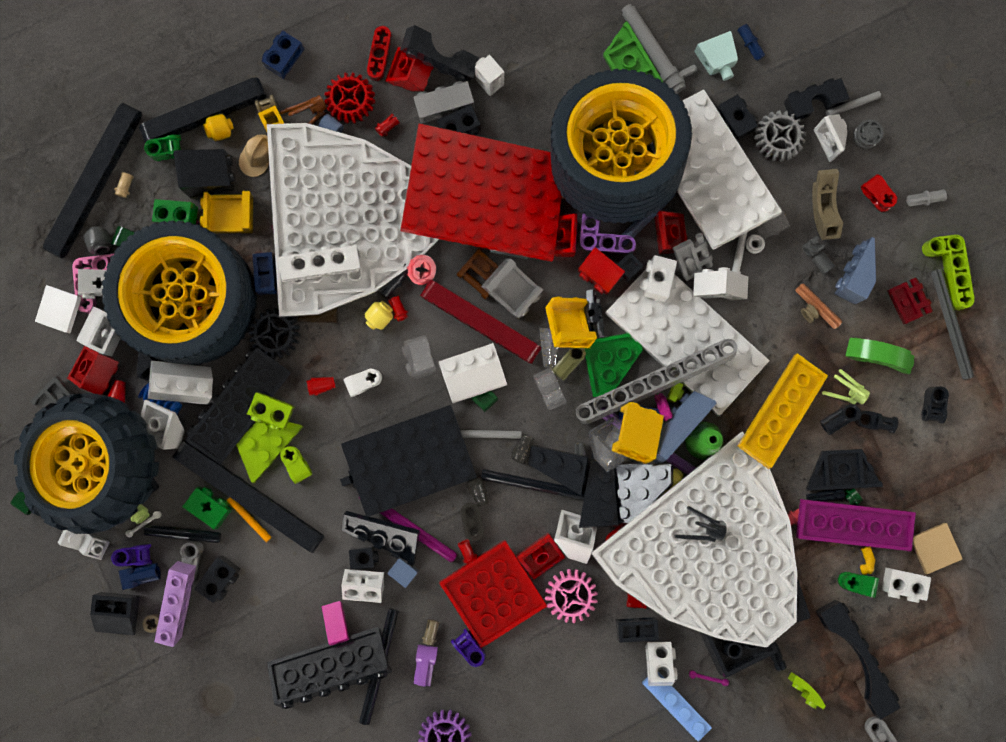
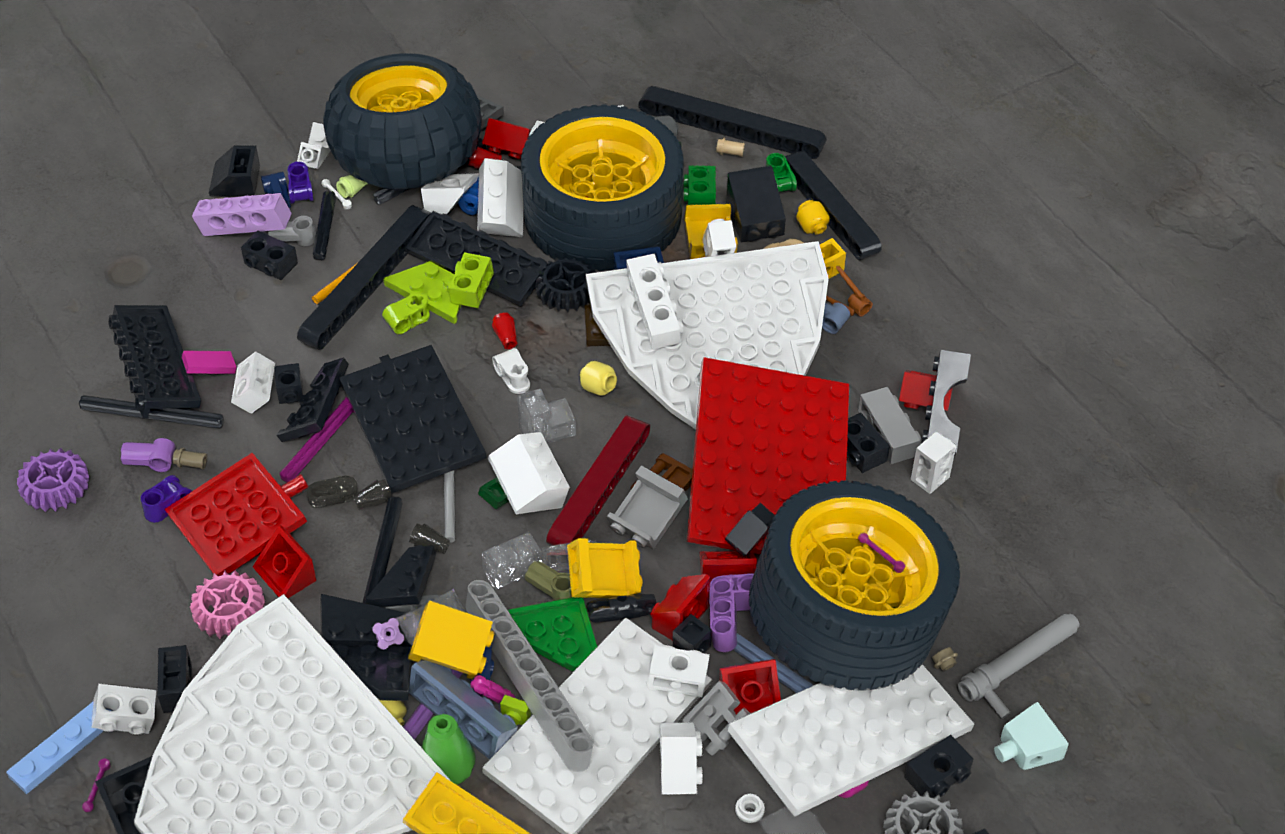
camera: 85 degrees right, 35 degrees down
white tile [35,285,82,333] -> none
green brick [183,486,232,529] -> none
dark tan bush [255,95,279,113] -> none
dark blue brick [261,30,305,79] -> none
red gear [324,72,375,124] -> none
red beam [367,26,392,81] -> none
red pin [375,114,400,137] -> none
black pin [379,264,408,299] -> none
sand blue panel [387,558,419,588] -> none
red pin [388,296,408,322] -> none
coral gear [407,254,436,285] -> none
white slope [554,510,597,564] -> none
bright green wing [603,21,663,82] -> none
black plant [674,506,727,542] -> none
white bar [732,232,748,271] -> none
dark blue axle [737,24,765,61] -> none
none -> lavender plate [373,618,404,649]
none -> white brick [702,219,736,257]
none -> black slope [725,502,775,557]
none -> magenta hinge [858,533,905,573]

